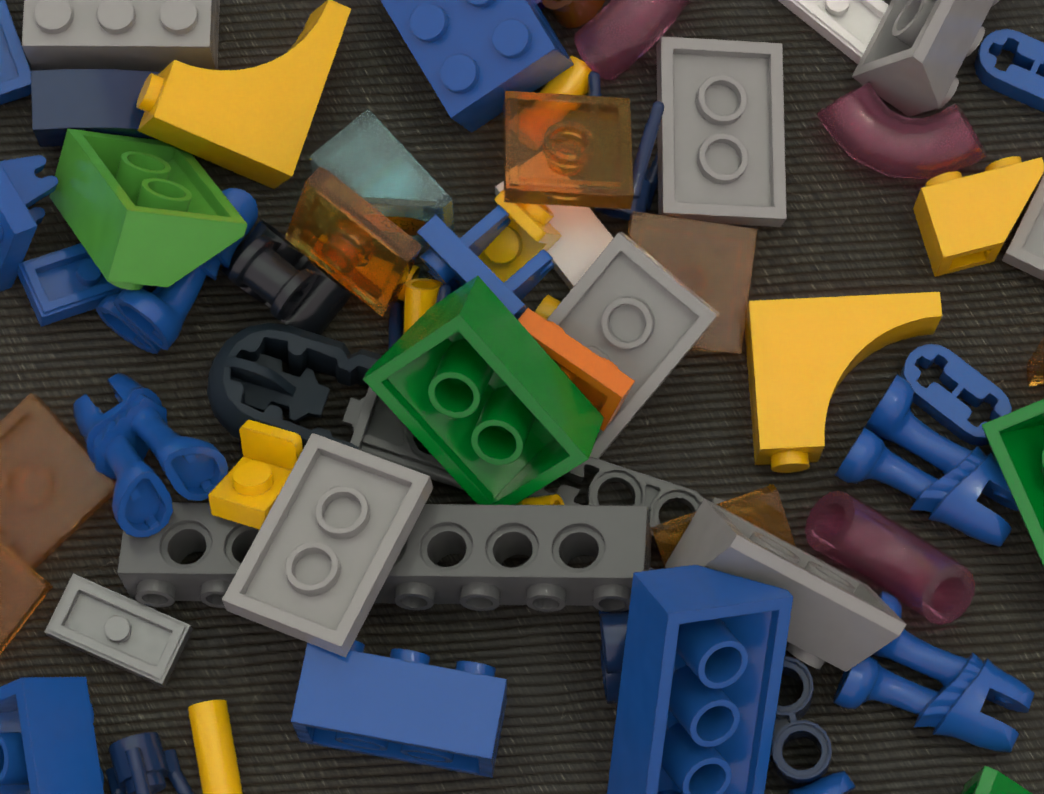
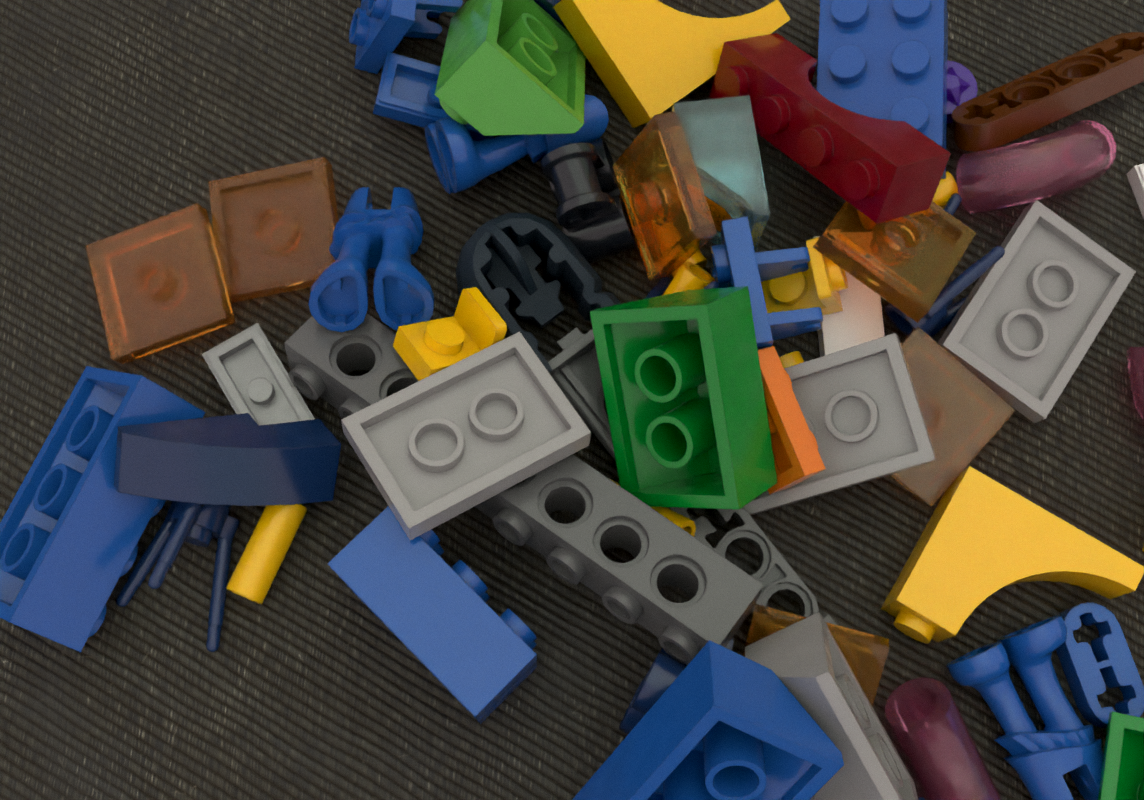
camera: 30 degrees right, 0 degrees up
none -> dark blue slope [114,413,341,506]
none -> dark red arch [709,33,951,224]

